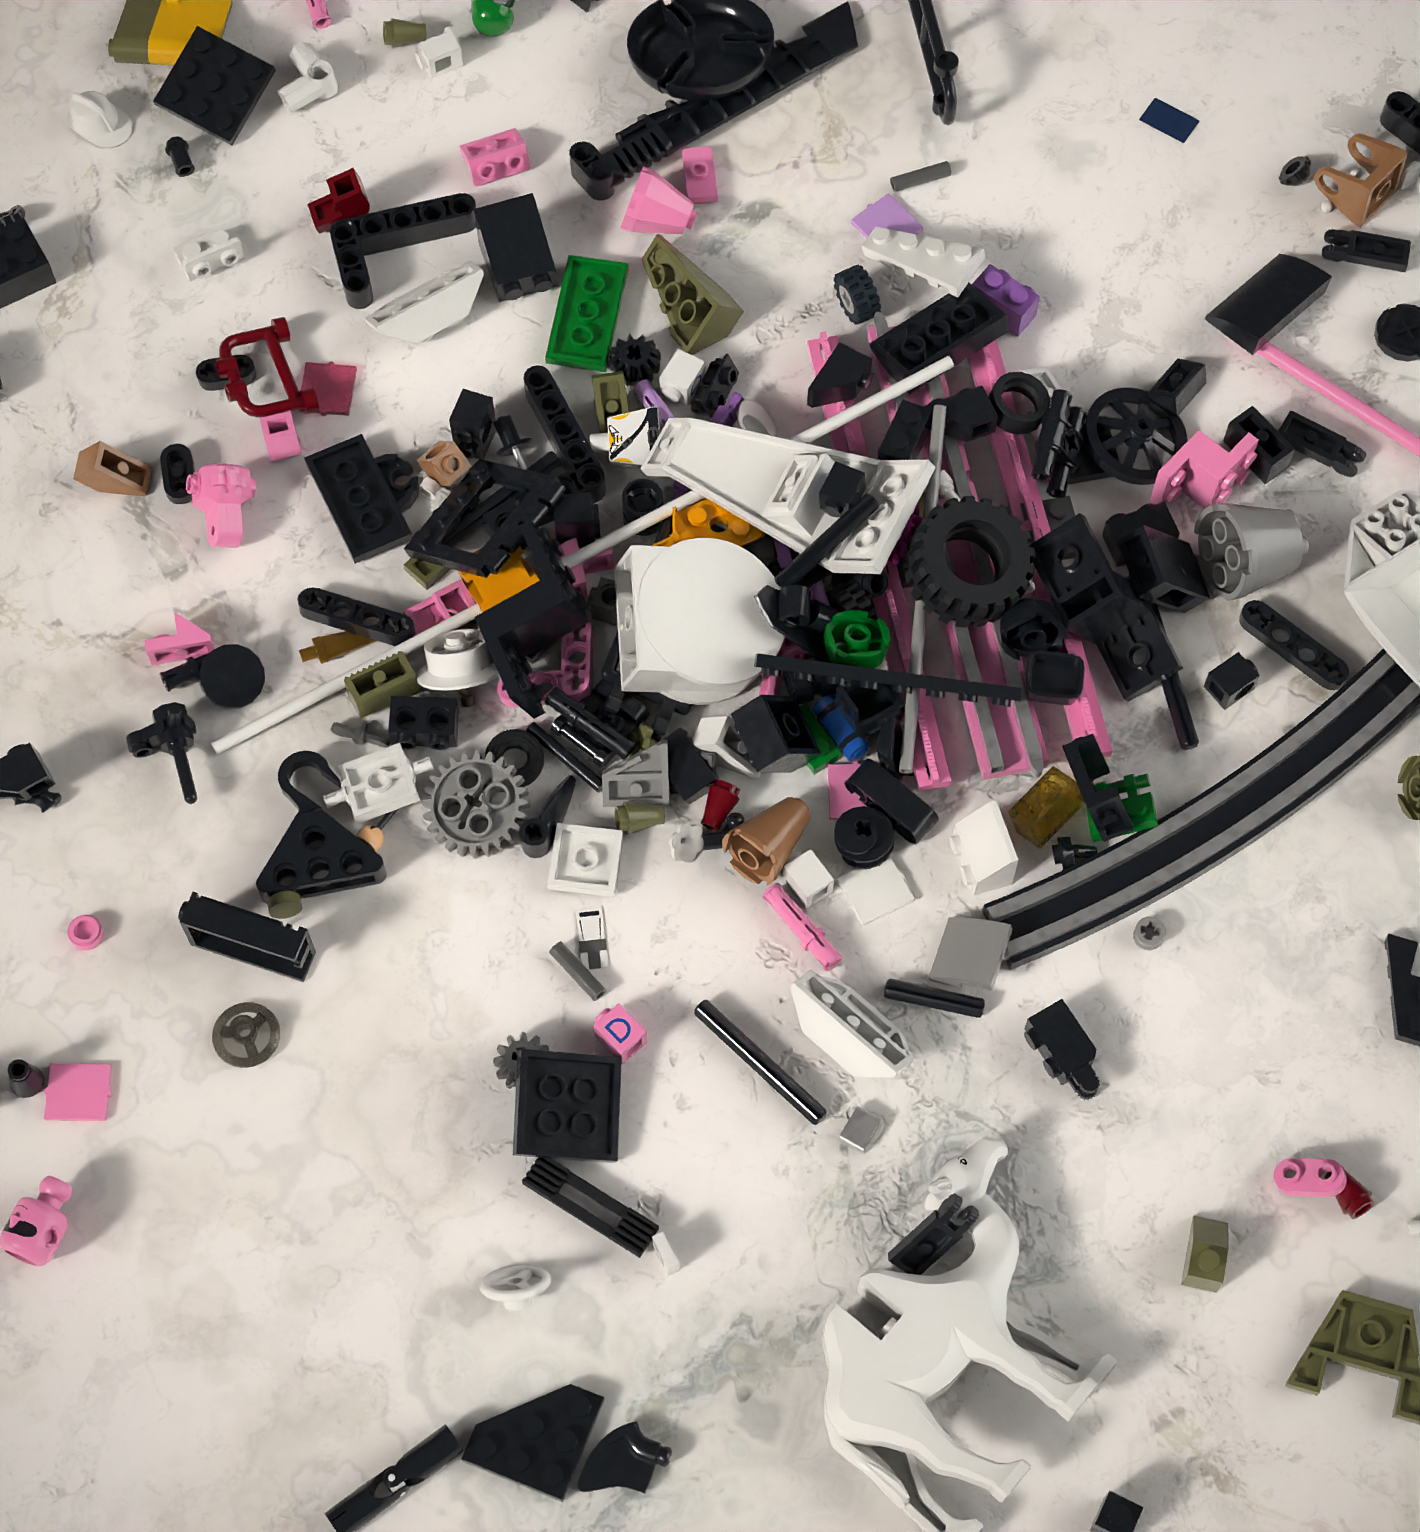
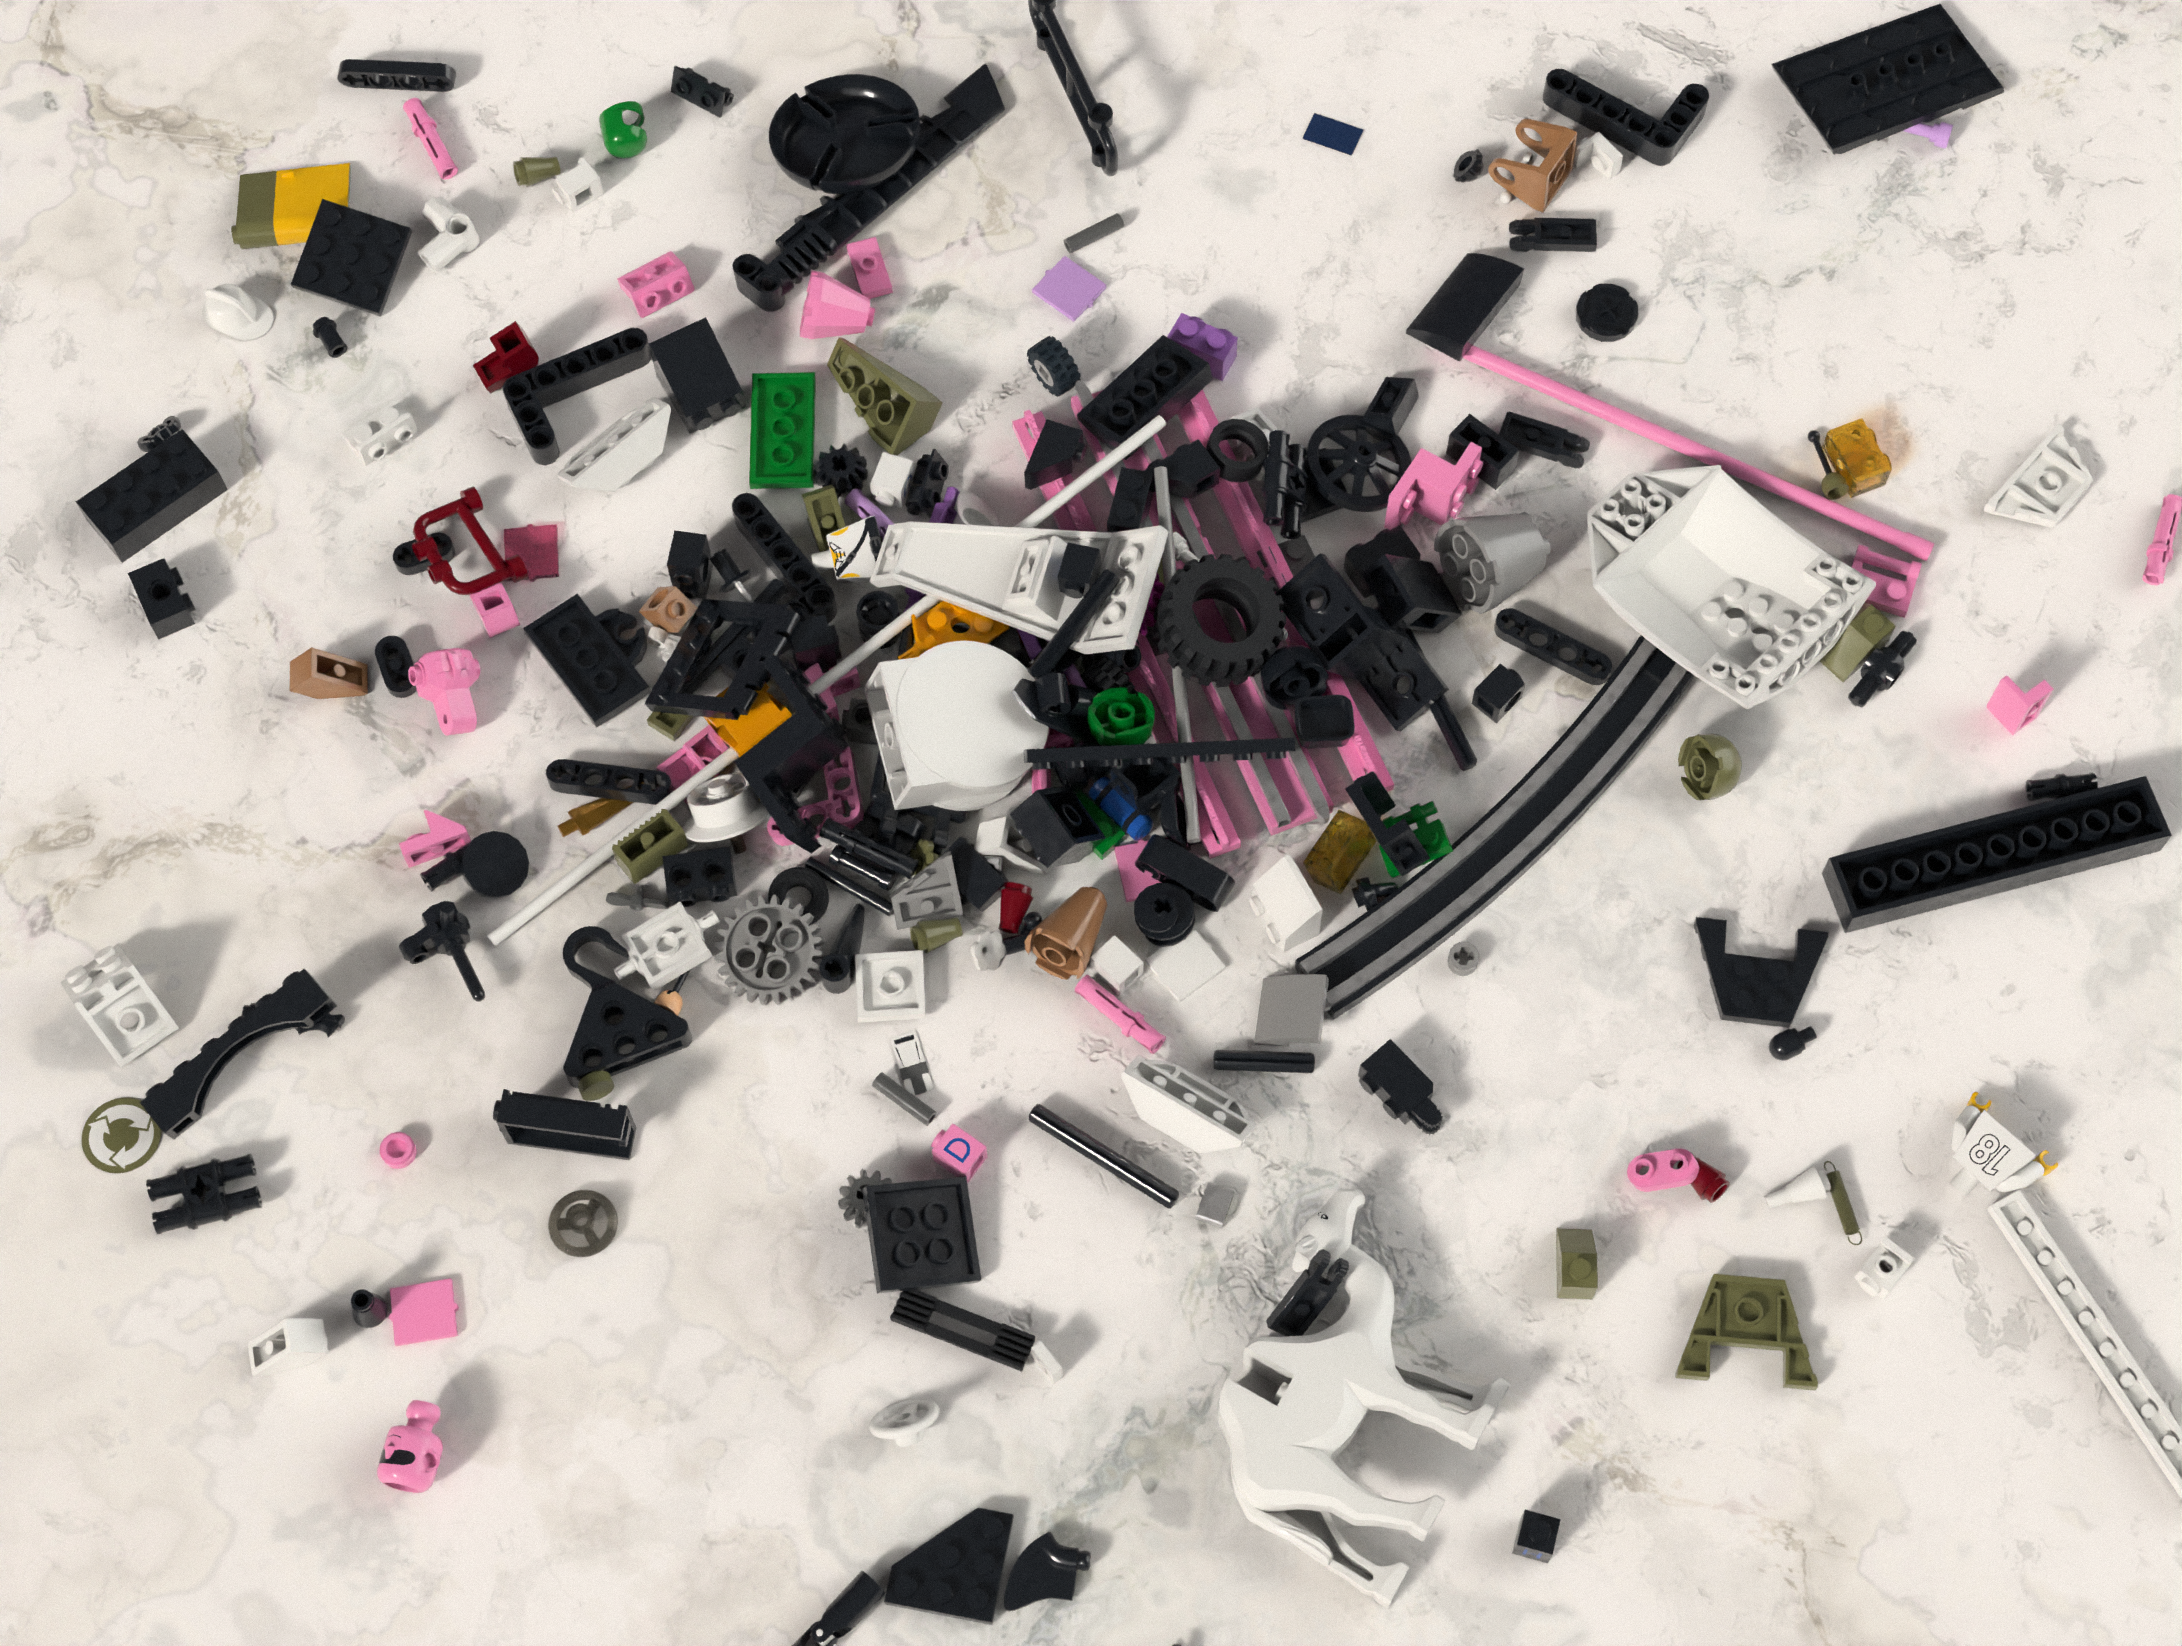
camera: 10 degrees left, 0 degrees up
white wing [862,227,985,297] -> none

